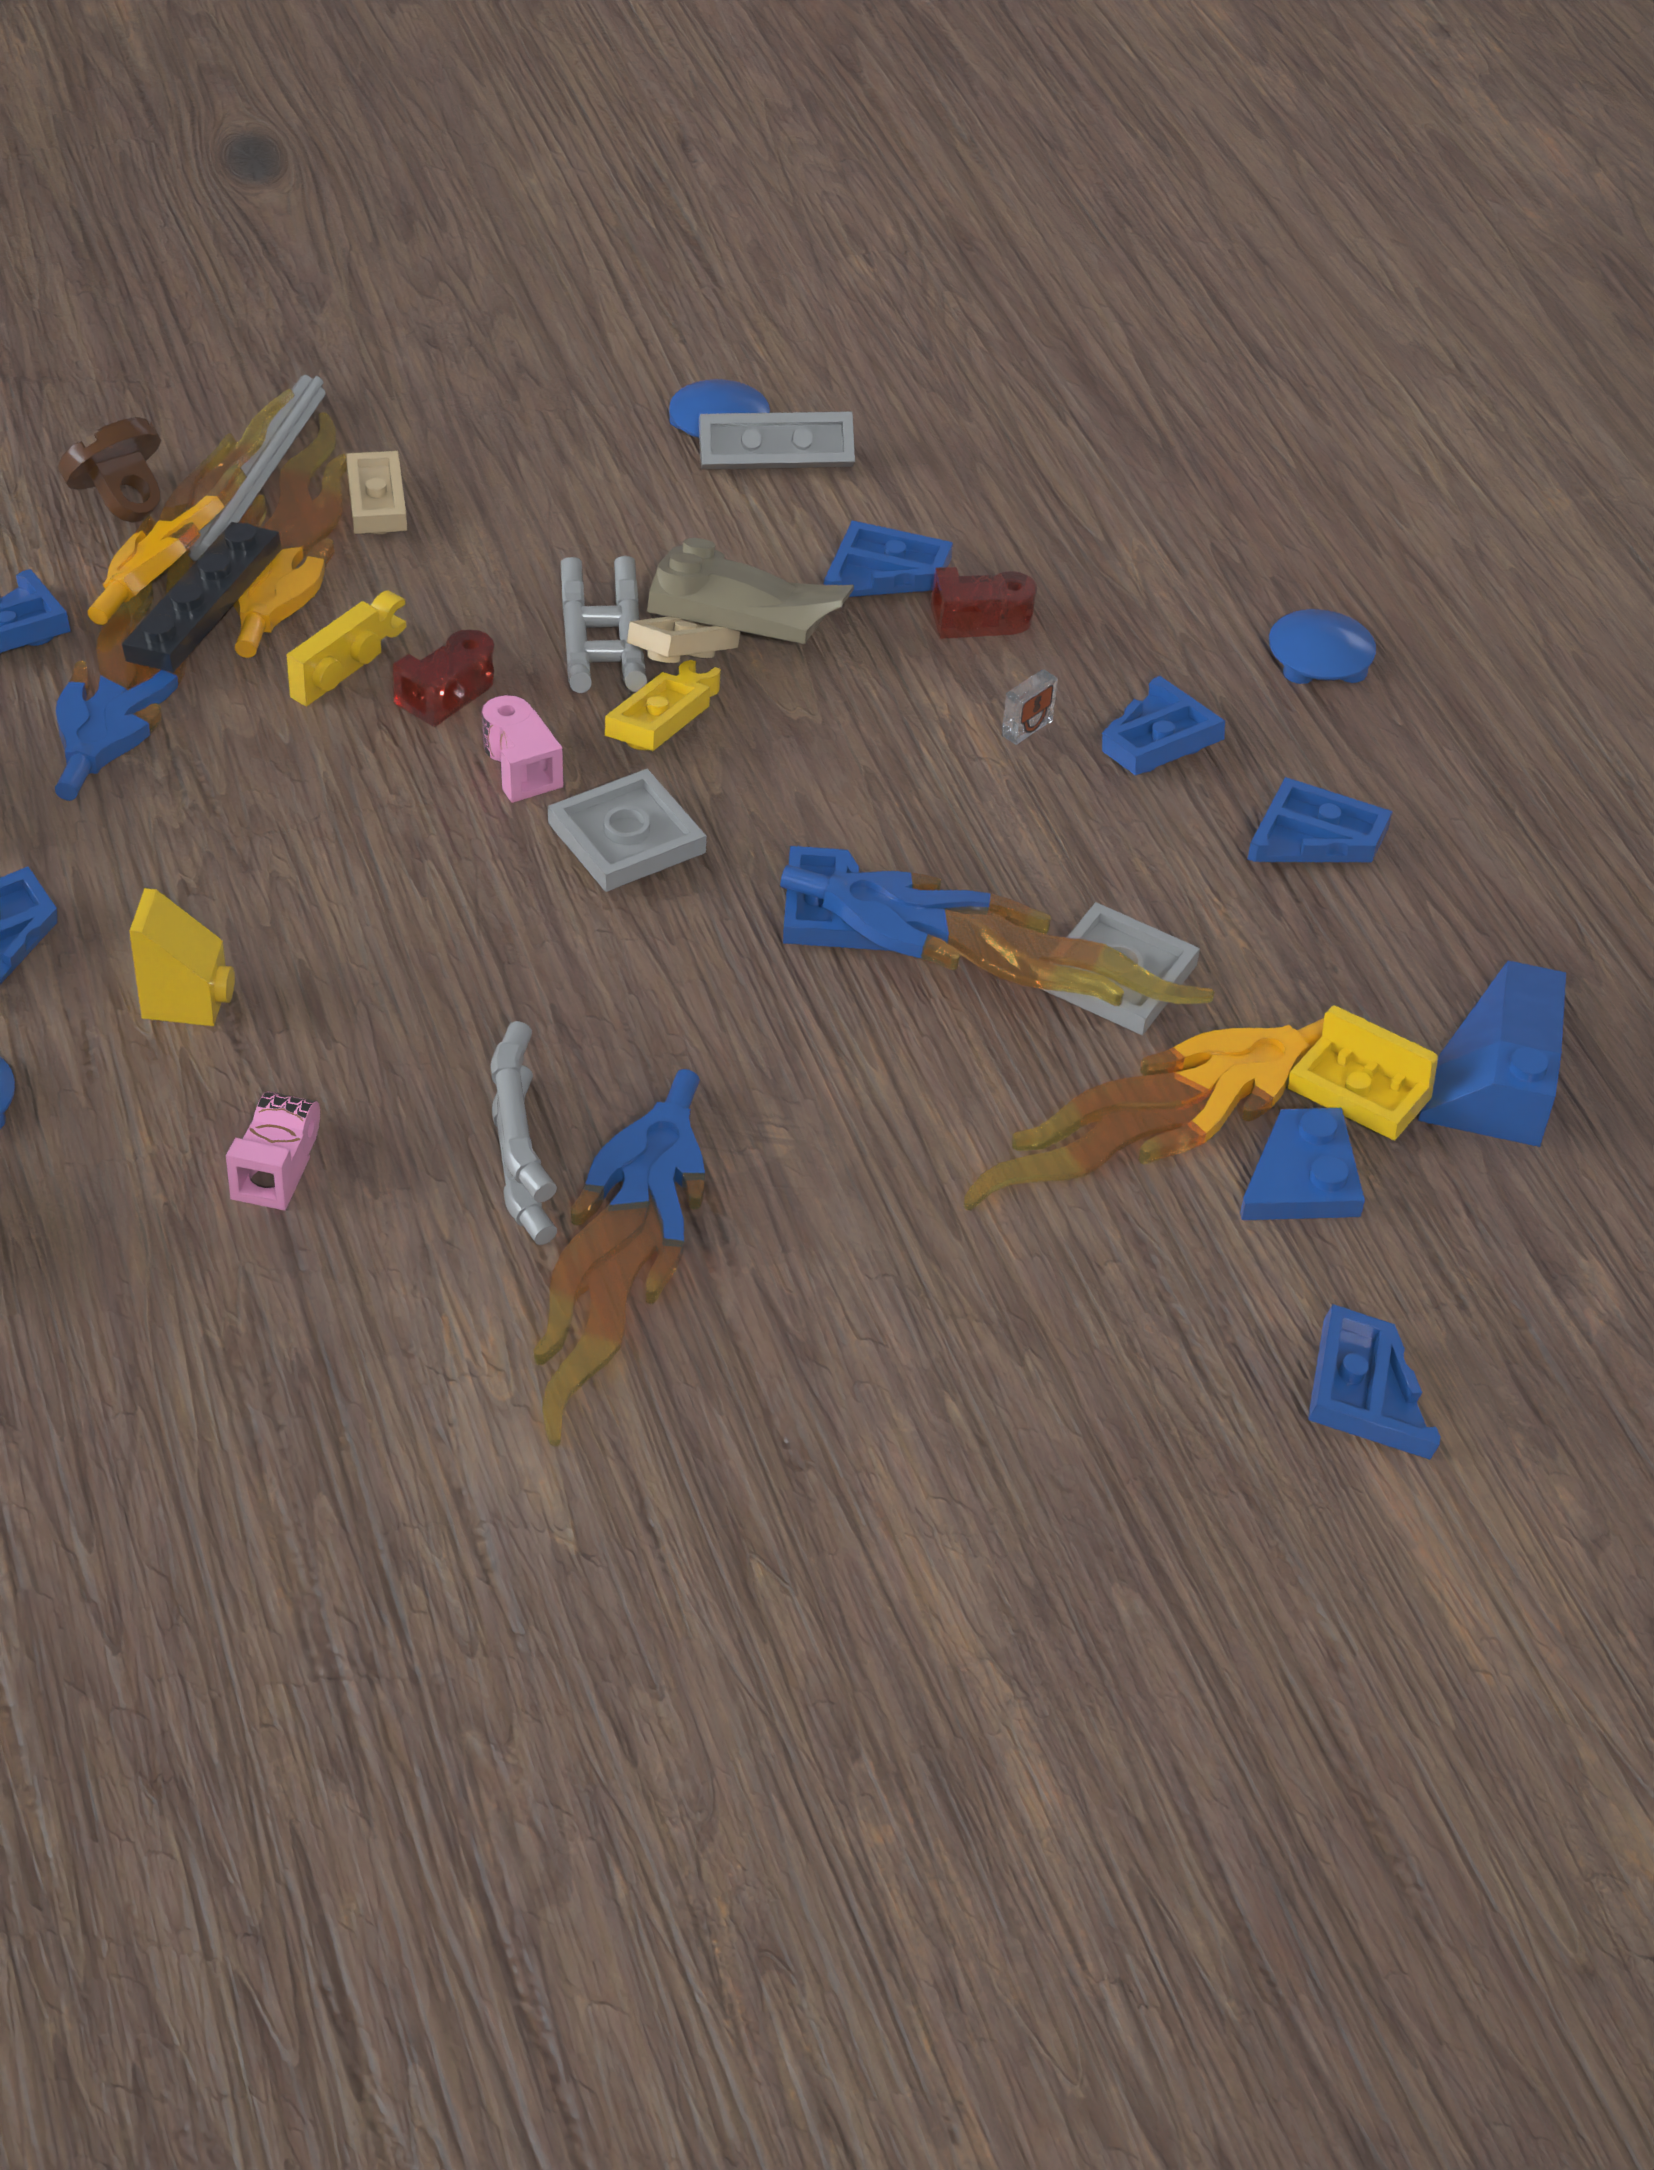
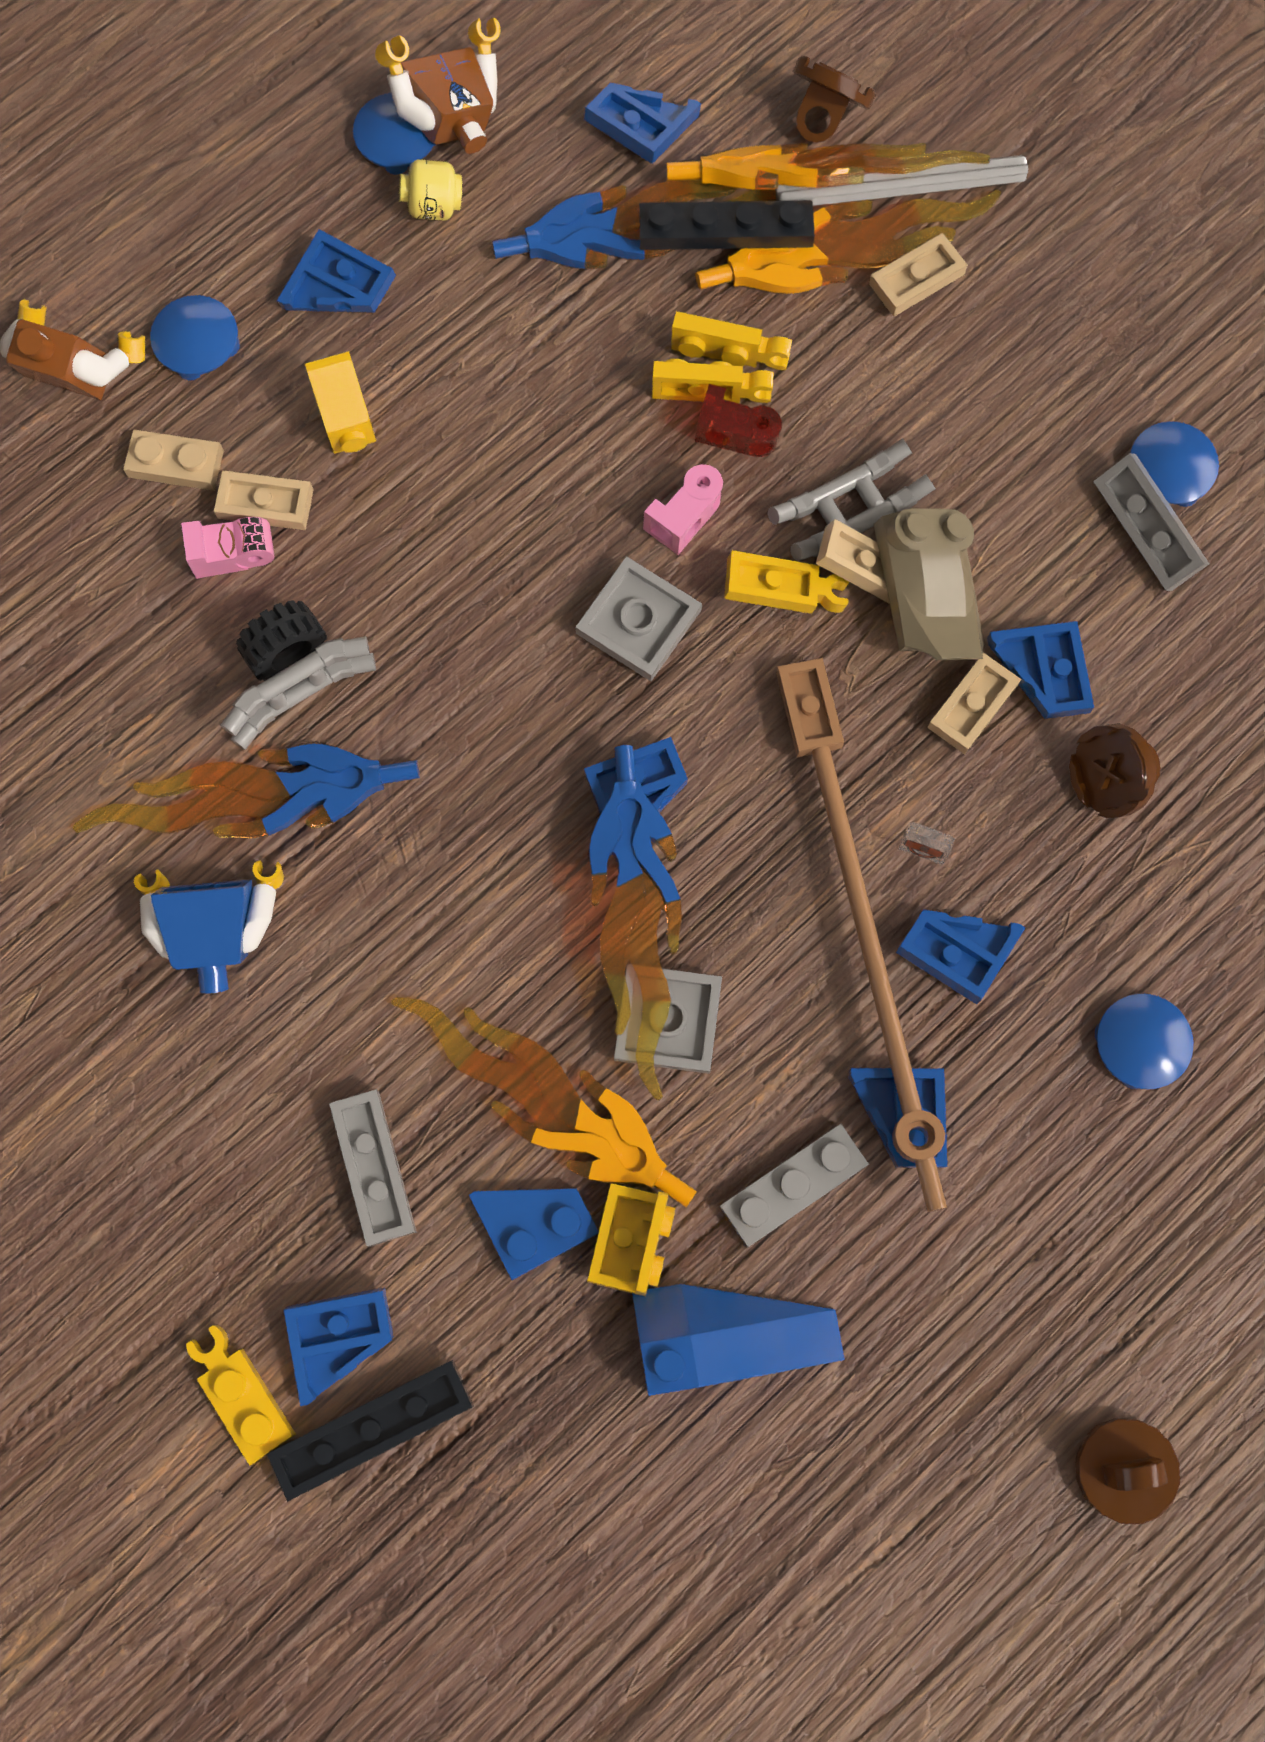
camera: 70 degrees right, 30 degrees up
clear red leg [931,567,1037,639] -> none
none -> tan plate [123,429,224,491]
none -> blue torso [134,860,284,994]
none -> yellow plate [186,1325,296,1466]
none -> tan plate [214,470,314,530]
none -> black tyre [236,600,327,681]
none -> black plate [267,1360,474,1502]
none -> light grey plate [329,1089,417,1247]
none -> yellow plate [652,358,774,404]
none -> light grey plate [719,1124,869,1248]
none -> medium nougat bar [776,658,947,1212]
none -> tan plate [927,653,1021,755]
none -> reddish brown tile [1069,723,1161,818]

